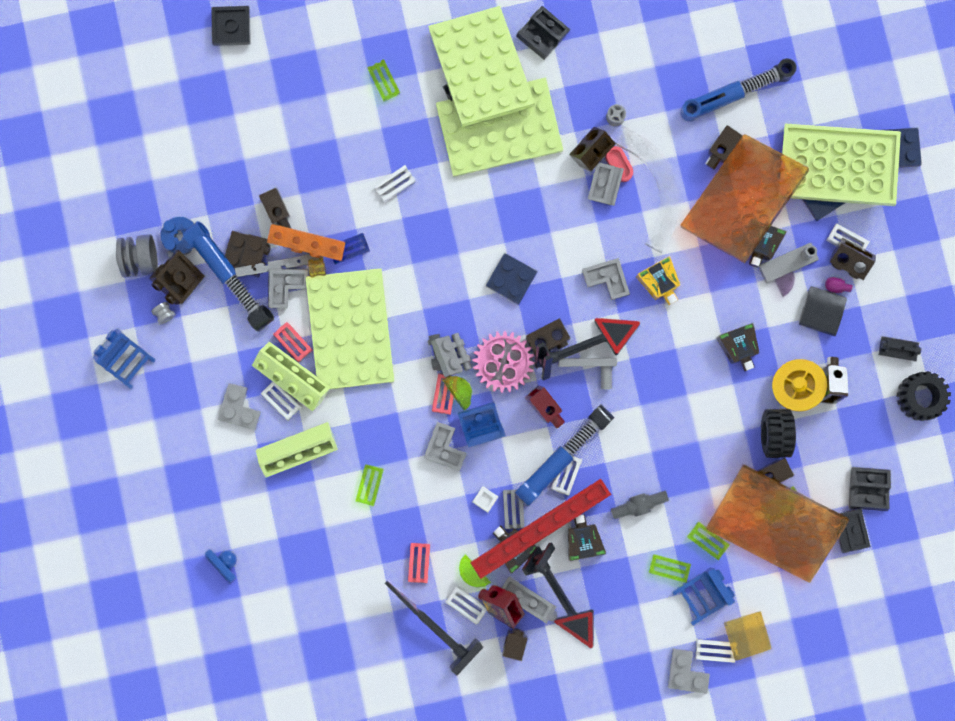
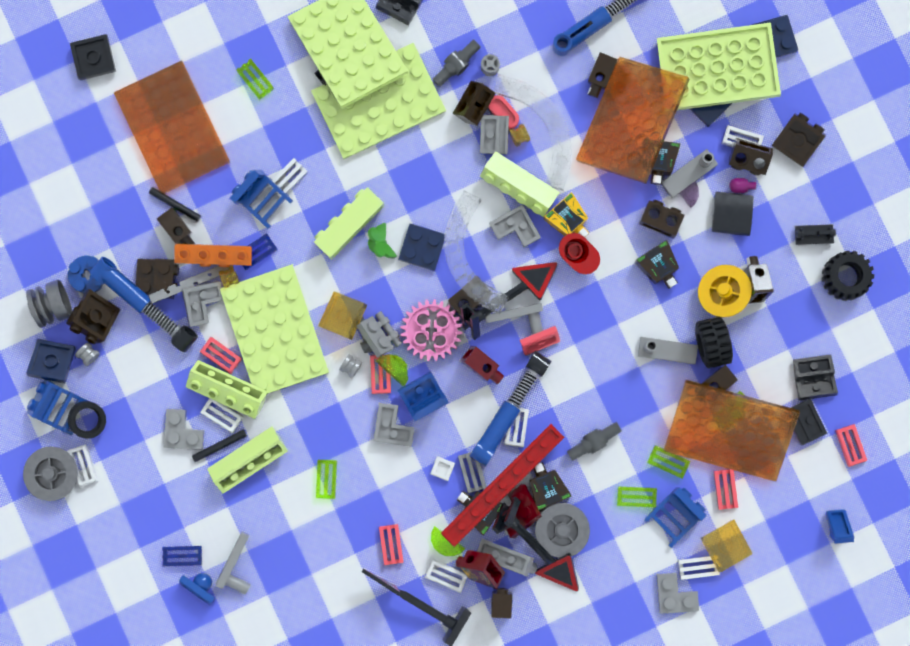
camera: 10 degrees left, 0 degrees up
none -> flat silver wheel [23,447,78,501]
none -> dark blue plate [26,339,76,384]
none -> white tile [67,444,98,487]
none -> black tyre [68,401,106,439]
none -> clear orange plate [113,60,230,194]
none -> black bar [149,187,201,222]
none -> clear blue tile [162,546,202,566]
none -> black bar [192,429,247,462]
none -> light grey piece [216,531,251,595]
none -> blue plate [230,170,293,229]
none -> yellowish green brick [314,187,385,260]
none -> clear yellow tile [318,291,367,340]
none -> light grey wheel [339,354,362,378]
none -> bright green animal [368,223,397,258]
none -> dark grey pin [433,39,481,87]
none -> clear plate [444,190,509,315]
none -> yellowish green brick [480,151,560,217]
none -> dark red plate [506,484,542,539]
none -> clear yellow wheel [509,123,531,147]
none -> coral tile [520,326,560,356]
none -> flat silver wheel [535,503,590,558]
none -> red piece [559,233,600,275]
none -> light grey piece [638,337,698,365]
none -> dark brown brick [639,200,685,239]
none -> coral tile [713,469,738,510]
none -> dark brown plate [772,112,826,167]
none -> blue tile [826,509,855,544]
none -> coral tile [835,424,868,467]

